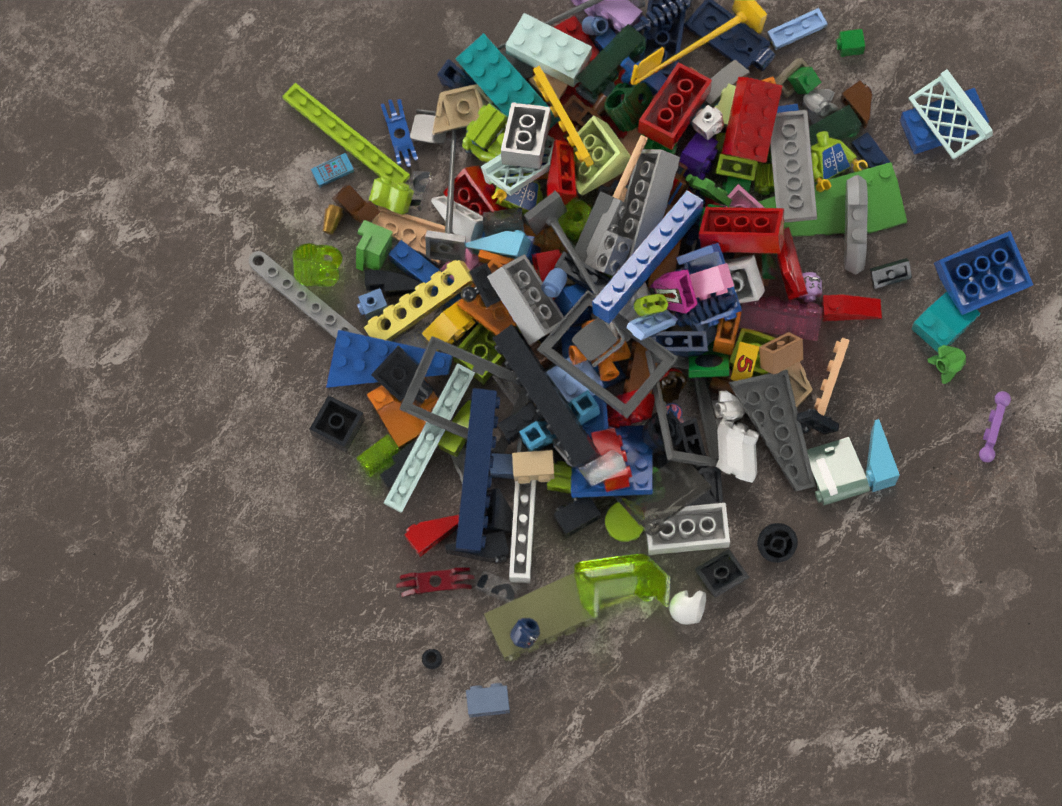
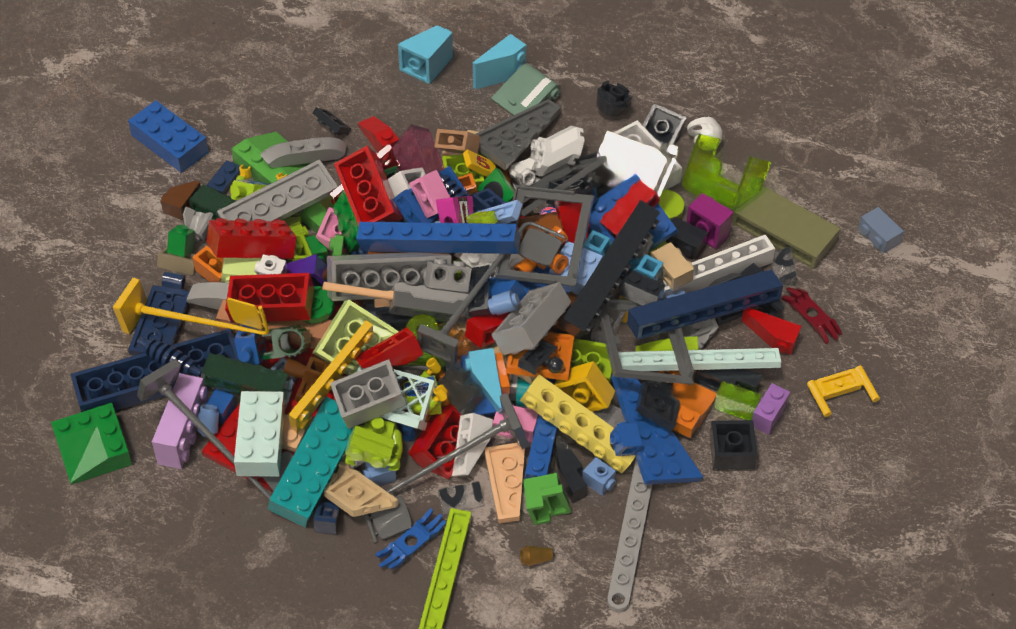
camera: 125 degrees left, 20 degrees down
clear neon green piece [293,243,343,287] -> none
dark azure tile [311,153,354,187] -> none
reddish brown brick [332,185,381,223] -> none
lime brick [369,176,414,215] -> none
black plate [422,649,442,669] -> none
dark blue head [510,618,540,648] -> none
clear slope [579,450,626,486] -> none
light blue plate [767,8,827,50] -> none
black plate [796,409,839,435] -> none
light nougat wing [814,338,849,416] -> none
green brick [835,29,865,57] -> none
light aqua fence [909,69,993,160] -> none
teal slope [912,292,981,352] -> none
bright green brick [928,345,966,384] -> none
blue slope [933,231,1033,315] -> none
medium lavender plate [979,391,1011,463] -> none
none -> medium azure slope [398,25,453,84]
none -> blue brick [610,422,643,456]
none -> magenta brick [686,193,734,250]
none -> medium lavender brick [752,383,790,435]
none -> yellow plate [807,365,880,417]

